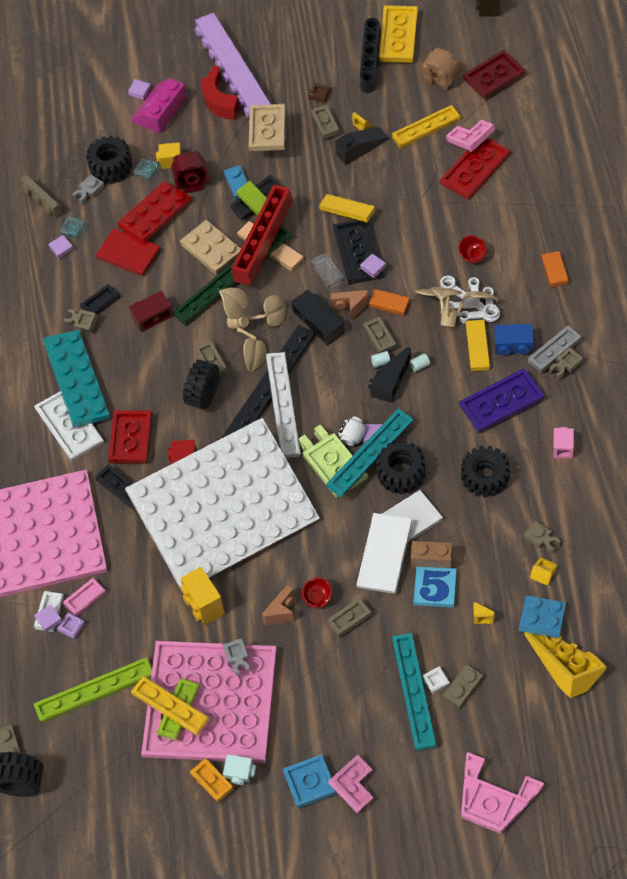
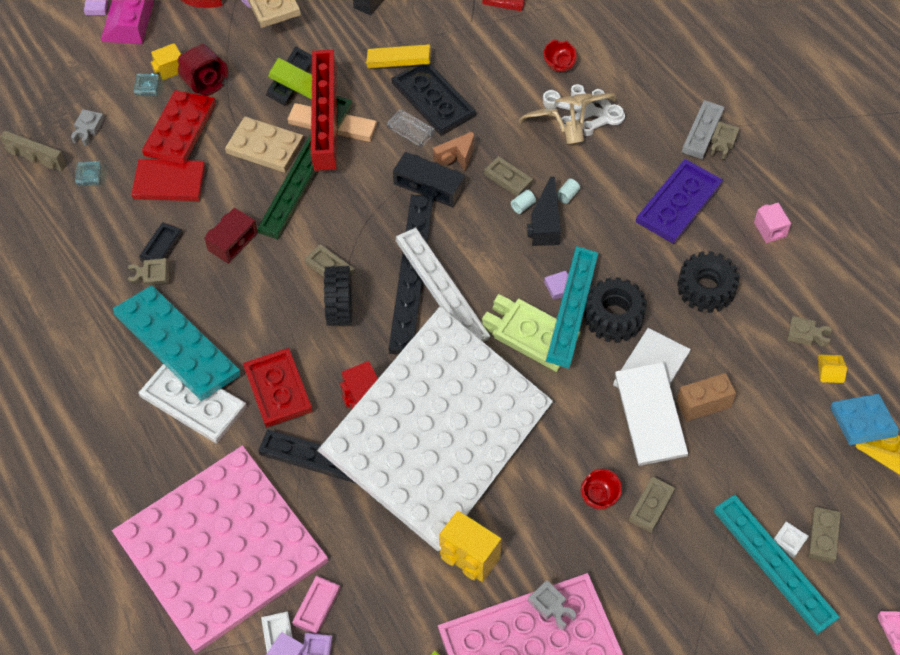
camera: 30 degrees left, 0 degrees up
lavender tile [48,235,74,259] -> none
black tyre [86,136,133,184] -> none
tan plant [219,288,287,372] -> none
dark azure plate [223,165,247,201] -> none
nougat slope [262,585,294,625] -> none
white head [338,416,366,446] -> none
lavender tile [360,254,386,278] -> none
orange tile [369,289,410,316] -> none
medium azure tile [414,567,456,608] -> none
yellow tile [466,320,490,371] -> none
yellow slope [473,602,494,624] -> none
blue brick [494,324,533,355] -> none
orange tile [541,251,568,287] -> none

